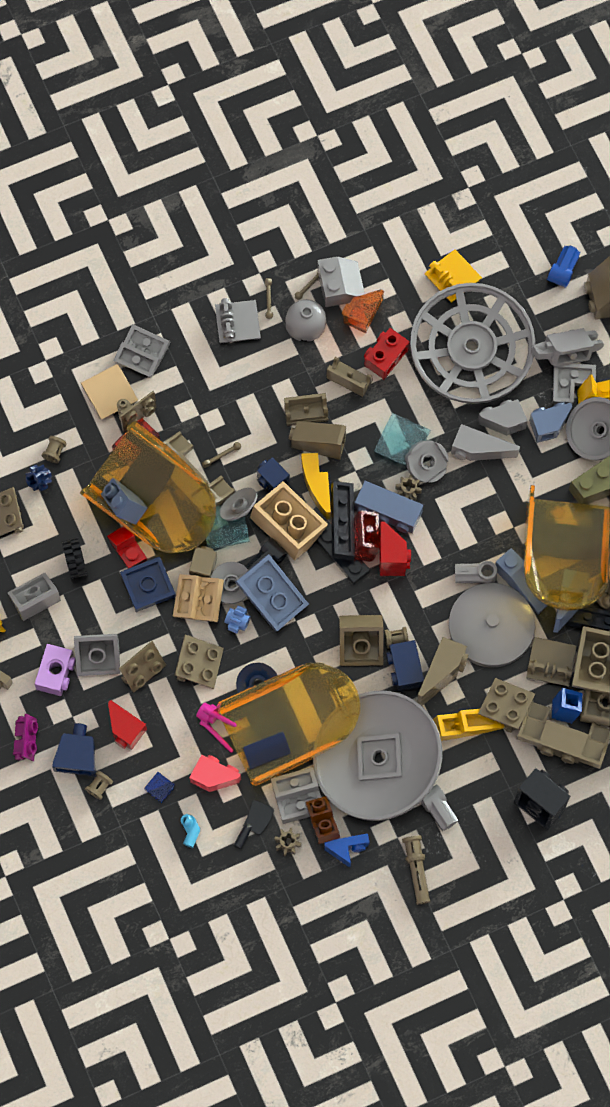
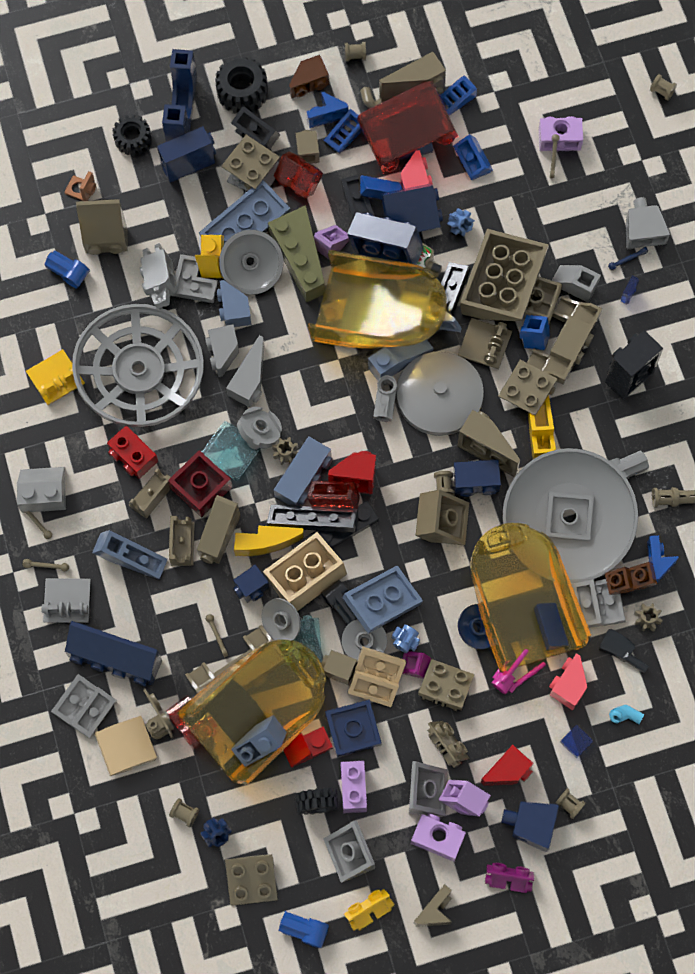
camera: 80 degrees left, 0 degrees up
light grey cylinder [285,299,327,342] -> none
clear orange slope [342,289,384,333] -> none
none -> dark blue slope [65,621,162,686]
none -> sand blue slope [92,530,168,579]
none -> dark red brick [168,450,233,518]
none -> lavender brick [341,761,367,813]
none -> magenta slope [402,651,431,679]
none -> lavender brick [439,780,490,816]

